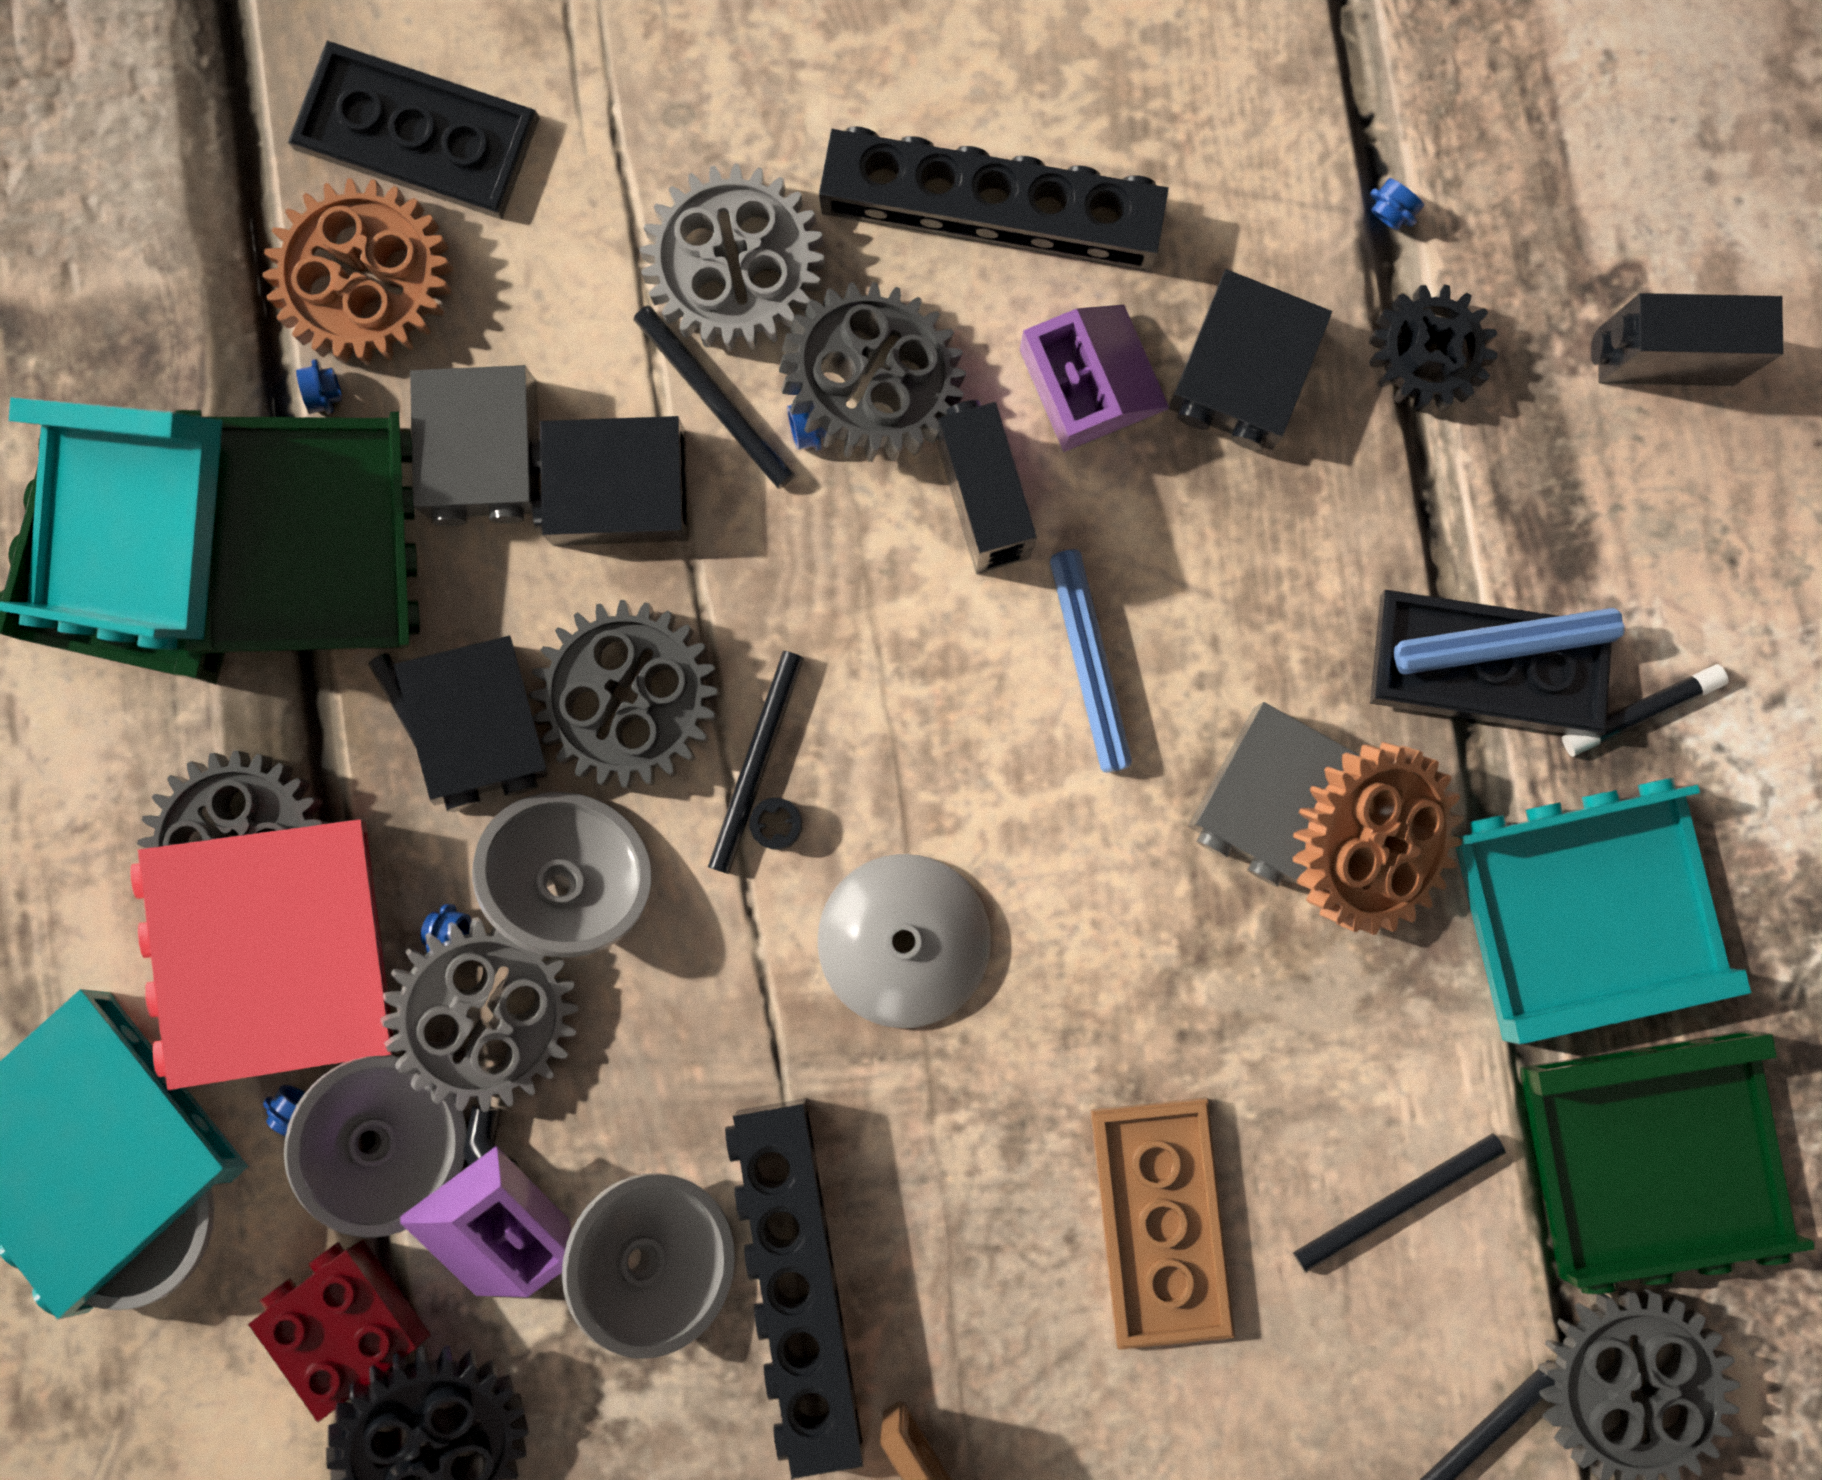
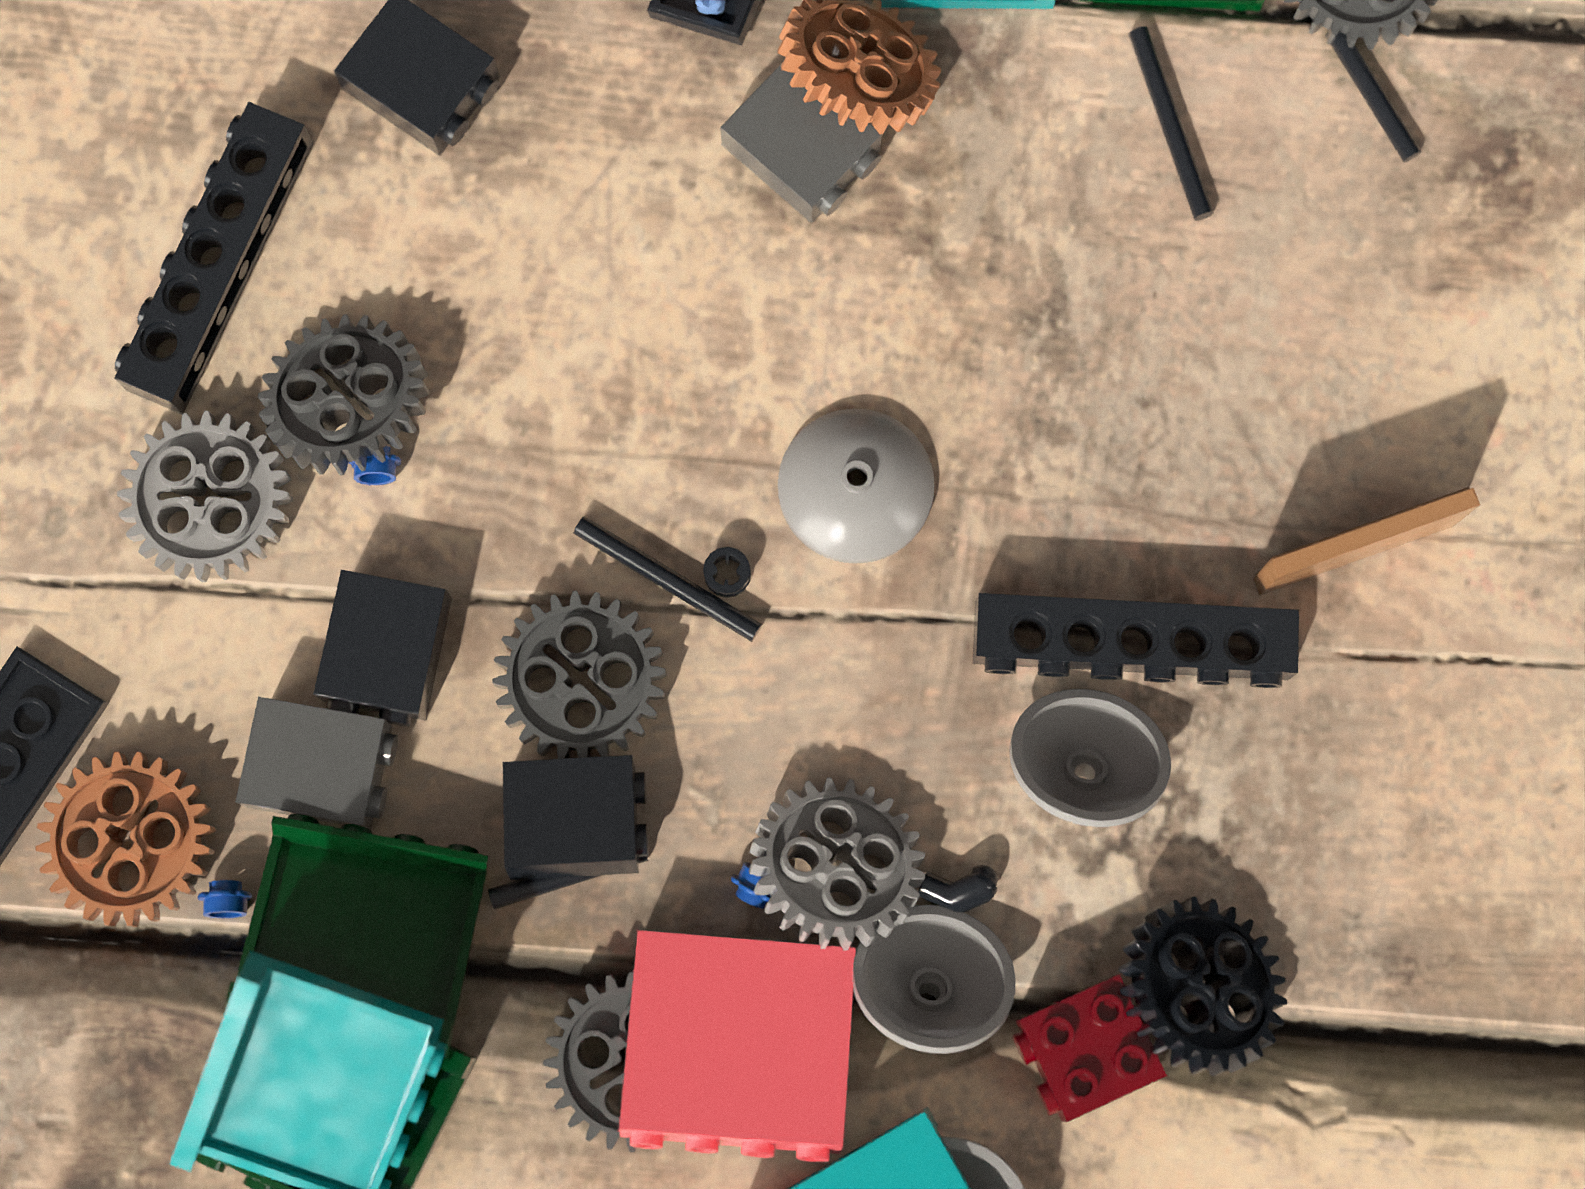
camera: 80 degrees left, 5 degrees down
blue plate [263,1085,305,1137] -> none
medium lavender slope [400,1146,571,1297] -> none
light grey dish [472,792,651,958] -> none
black bar [633,305,795,489] -> none
black brick [937,399,1037,574] -> none
medium lavender slope [1019,304,1169,452] -> none
medium blue axle [1050,549,1132,773] -> none
medium nougat tile [1090,1097,1235,1350] -> none

